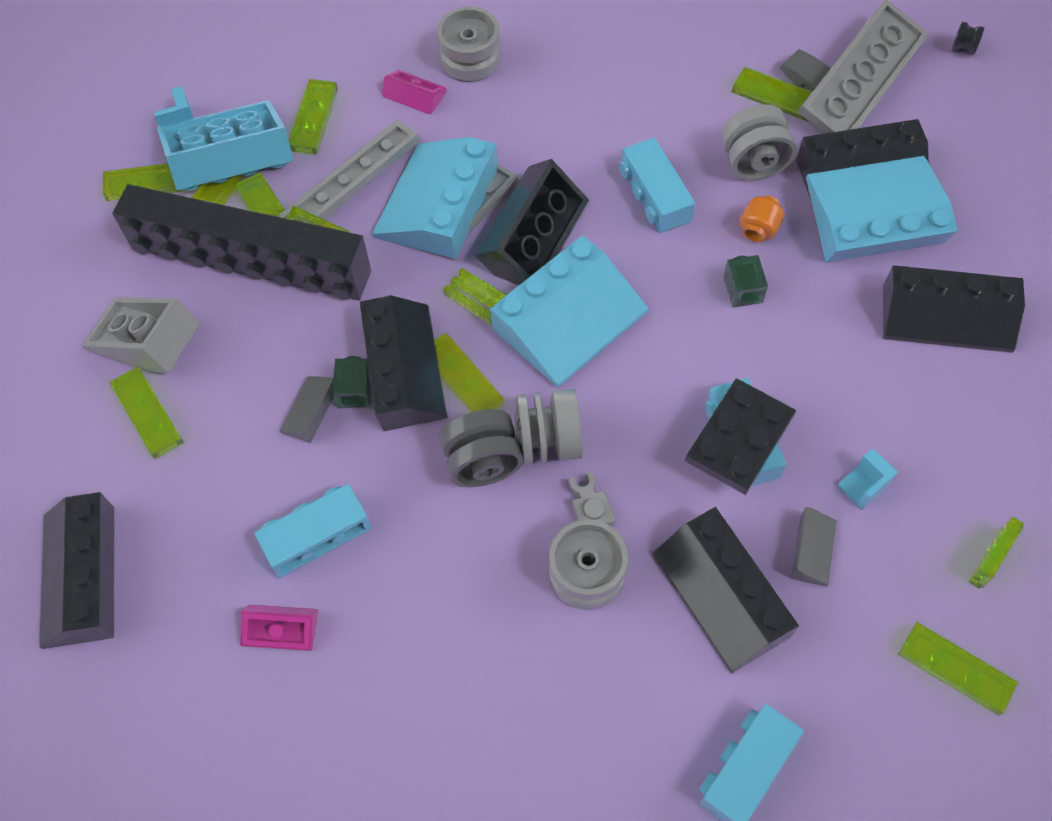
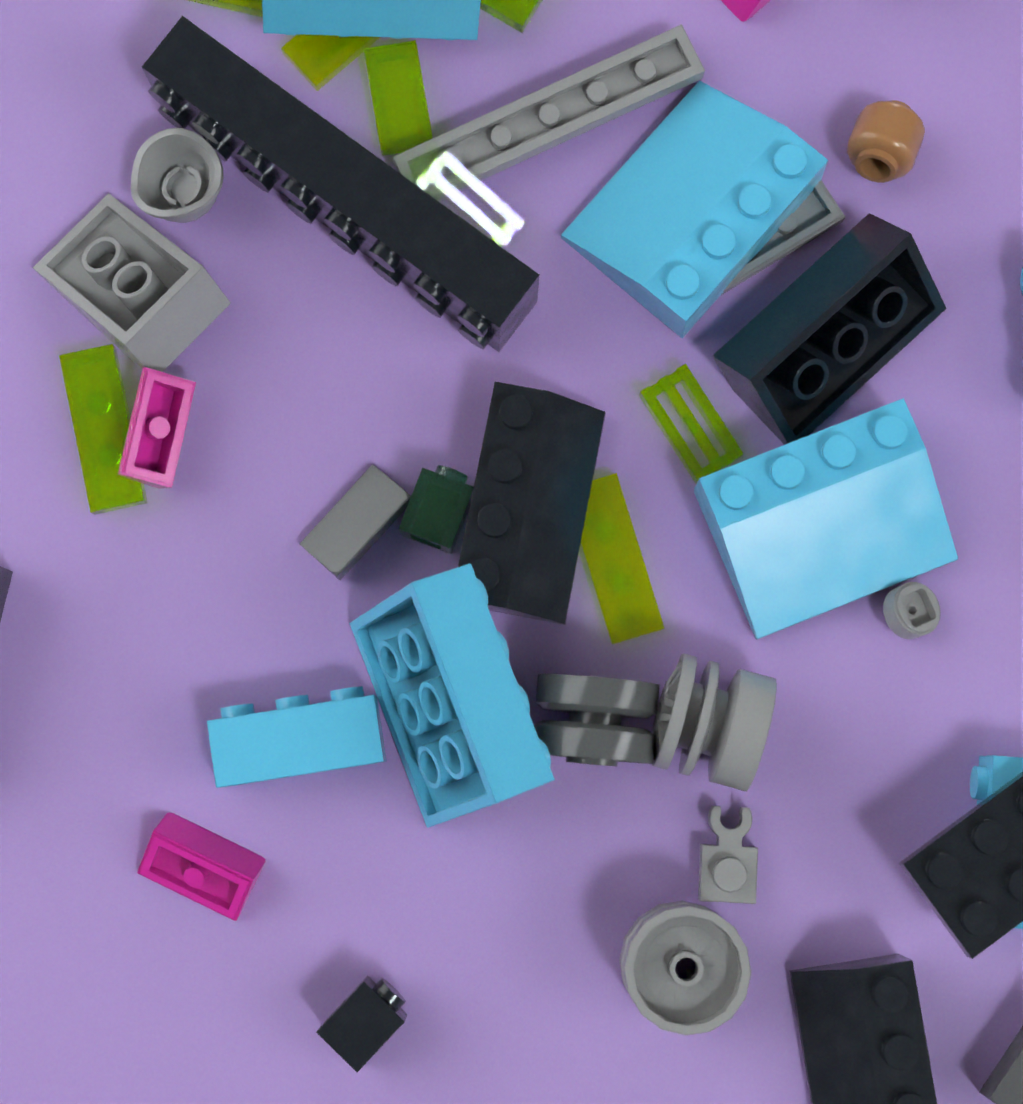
camera: 15 degrees right, 20 degrees up
none -> dark pink slope [118,367,196,489]
none -> light grey helmet [131,128,224,223]
none -> black brick [316,976,408,1072]
none -> medium azure slope [349,563,555,828]
none -> medium nougat head [847,100,925,183]
none -> light grey tile [883,582,940,639]

